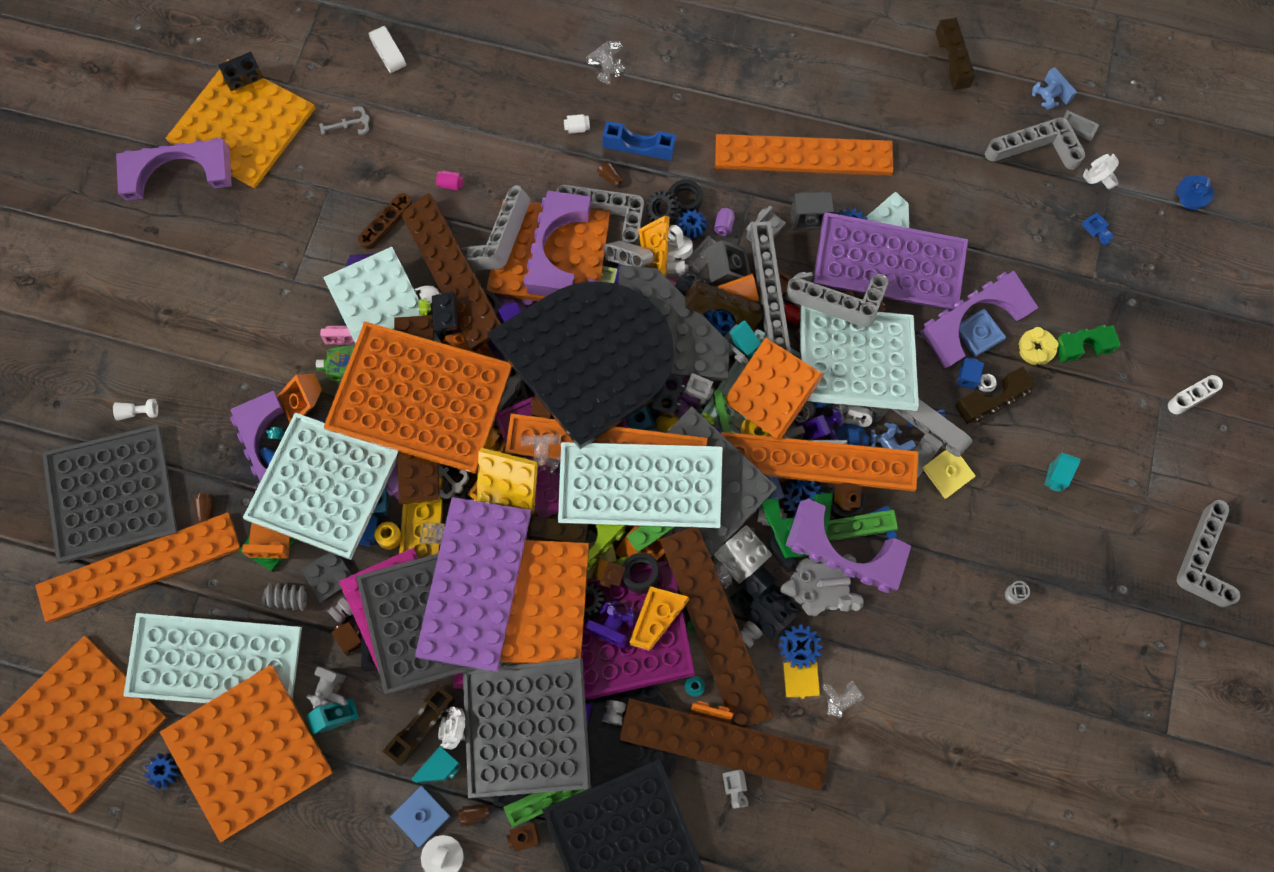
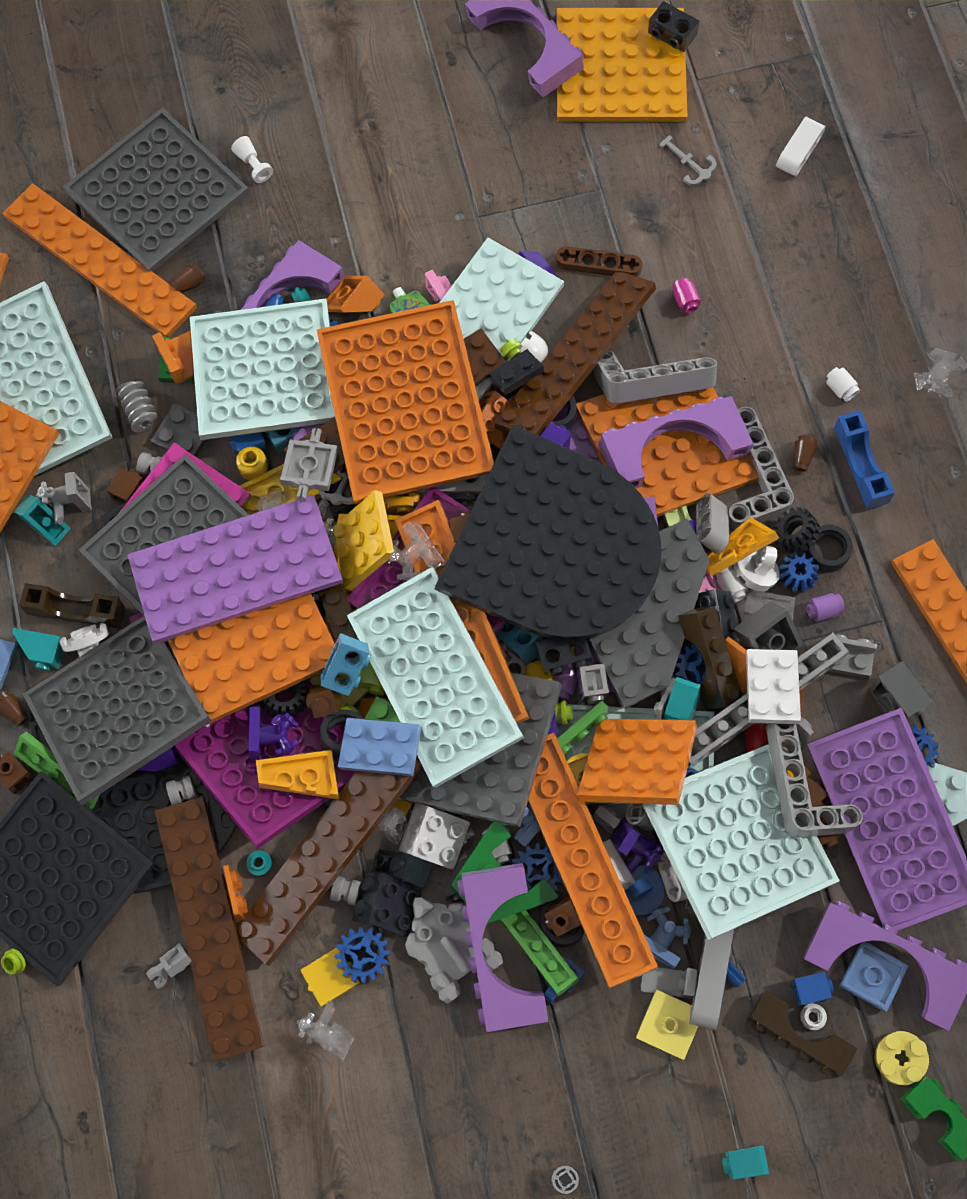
camera: 65 degrees right, 0 degrees up
none -> light grey plate [280,428,338,502]
none -> dark azure brick [320,633,371,696]
none -> medium blue plate [338,718,421,776]
none -> white plate [746,649,801,724]

